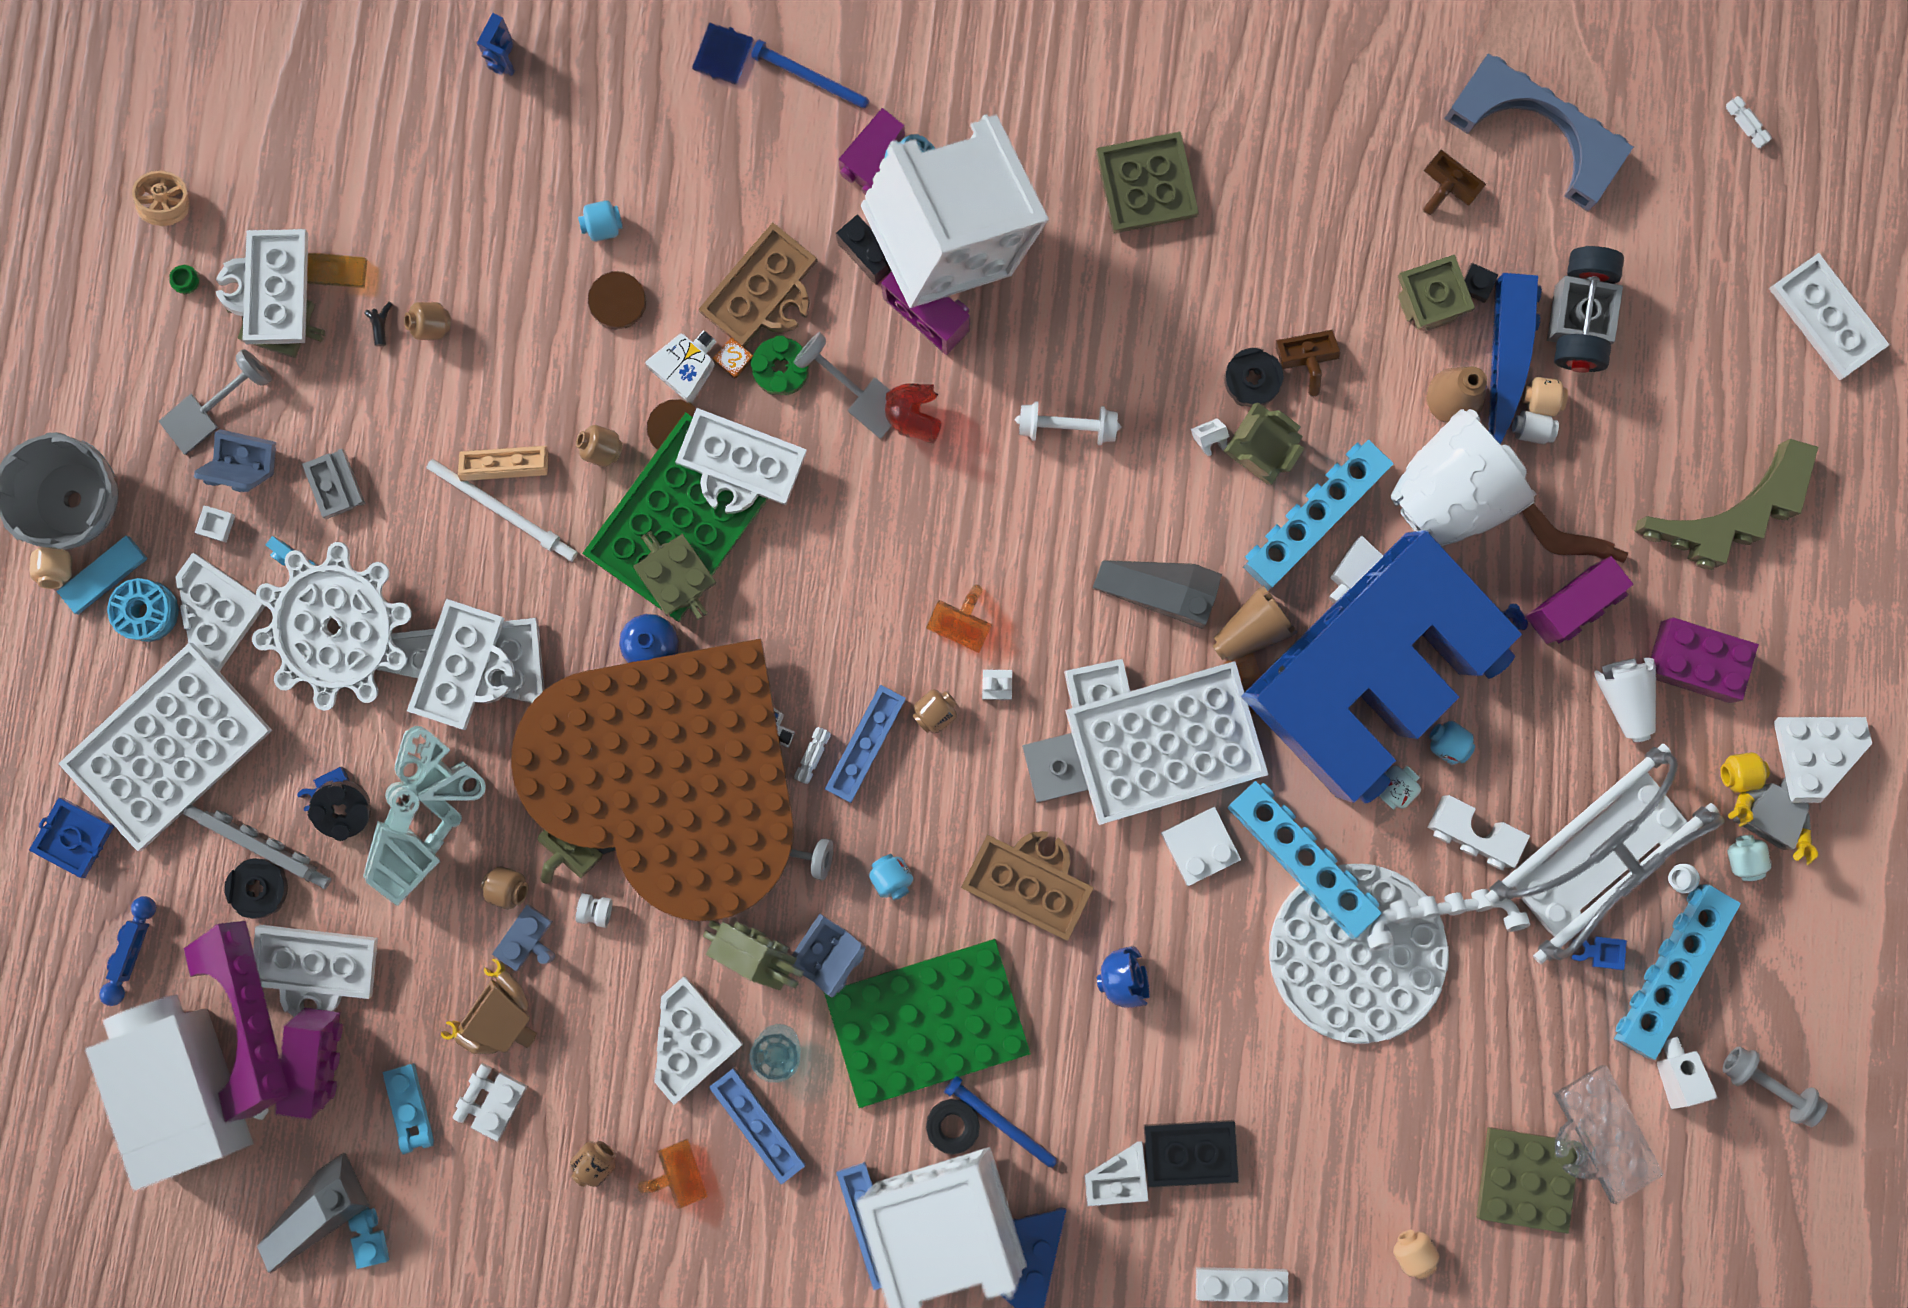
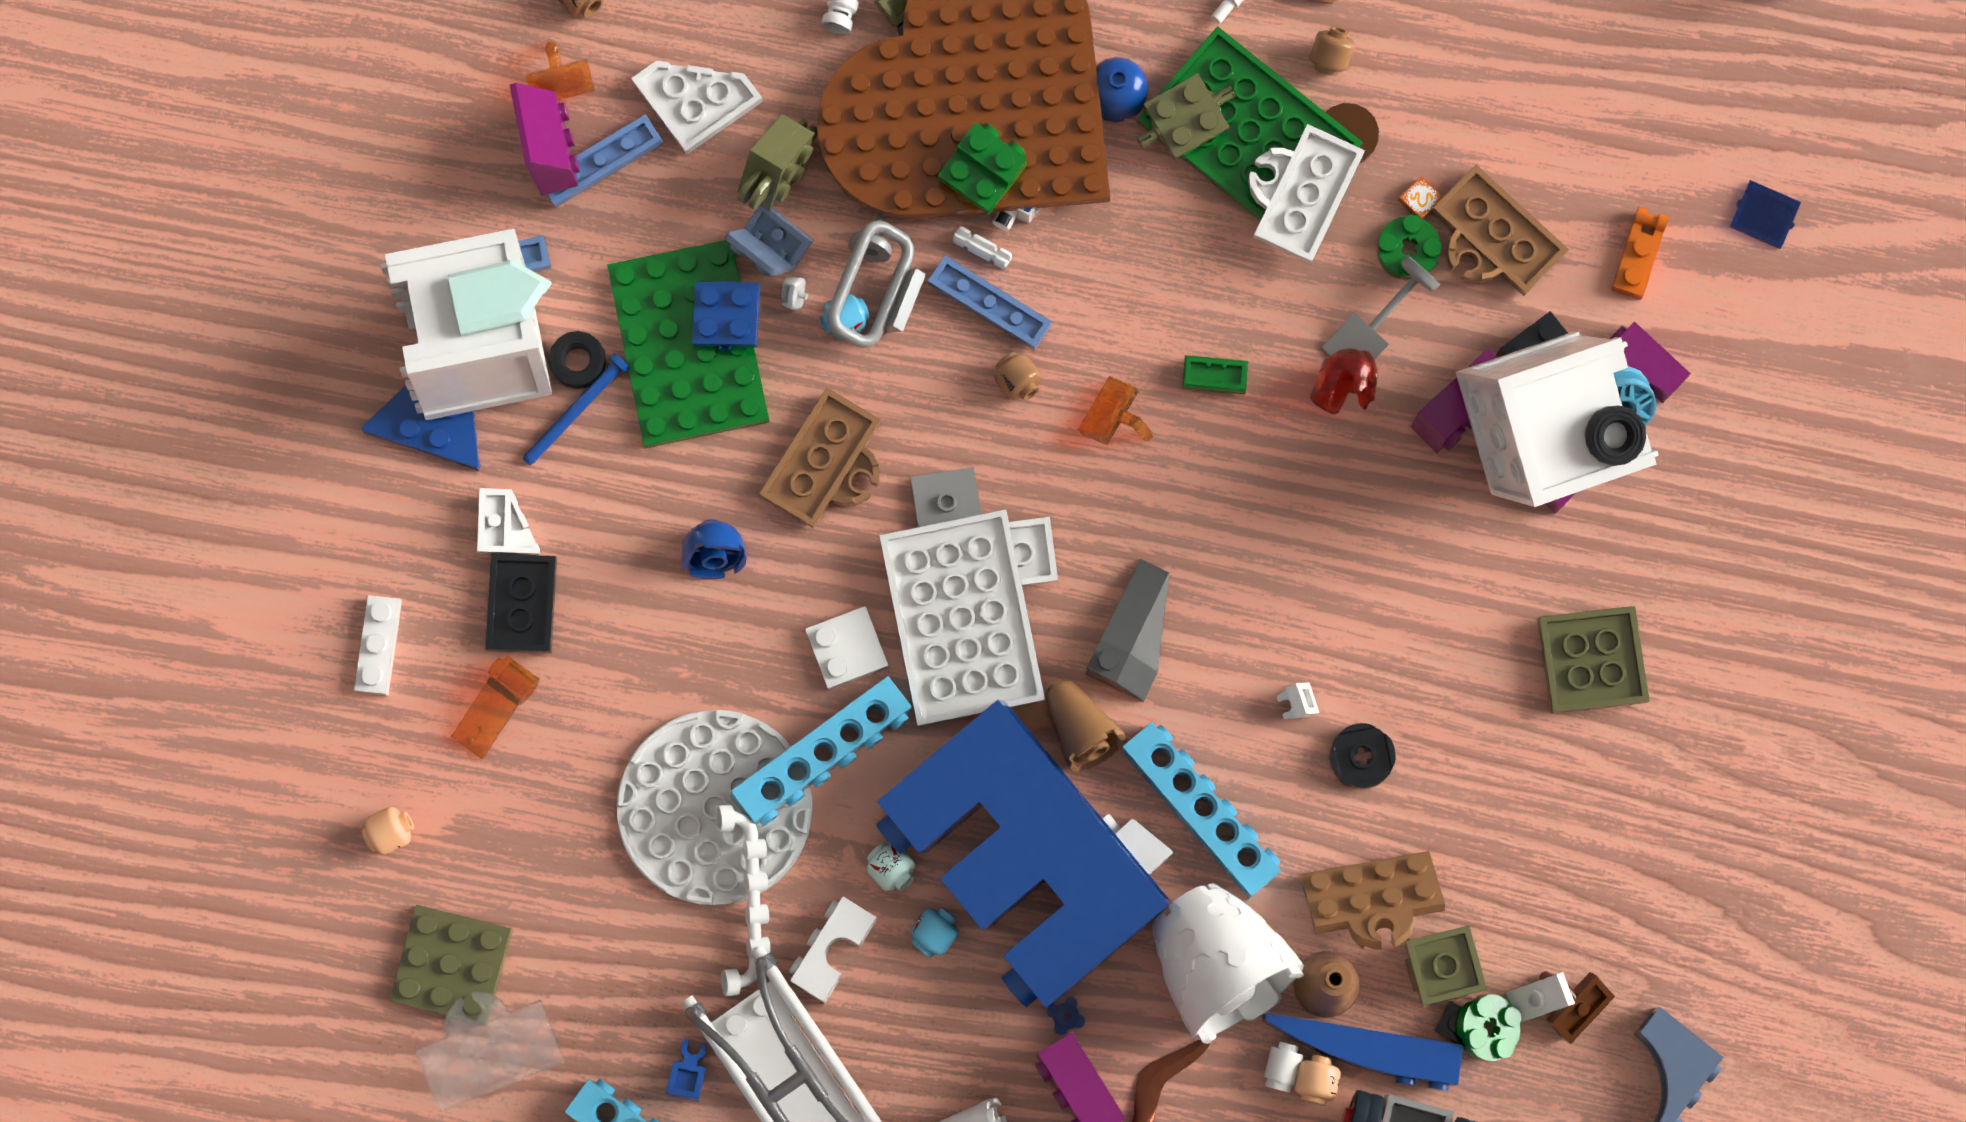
camera: 95 degrees right, 5 degrees down
medium azure head [578,200,623,242] -> none
reddish brown tile [588,271,646,329] -> none
white torso [645,330,716,403] -> none
clear light blue piece [750,1024,801,1083] -> none
blue bar [751,39,869,108] -> none
white tile [982,670,1012,700] -> none
white piece [1015,401,1122,445] -> none
olive panel [1223,403,1304,485] -> none
reddish brown plate [1275,330,1340,397] -> none
none -> light aqua tile [448,260,552,336]
none -> clear orange door [451,656,540,759]
none -> magenta slope [510,83,580,196]
none -> blue plate [692,280,761,351]
none -> white piece [781,277,808,311]
none -> light grey bar [827,220,926,348]
none -> green plate [938,122,1027,215]
none -> green plate [1182,355,1249,394]
none -> medium nougat plate [1301,851,1445,950]
none -> plate [1456,994,1522,1061]
none -> white plate [1506,972,1575,1023]
none -> black tyre [1585,405,1646,466]
none -> orange plate [1611,207,1669,300]

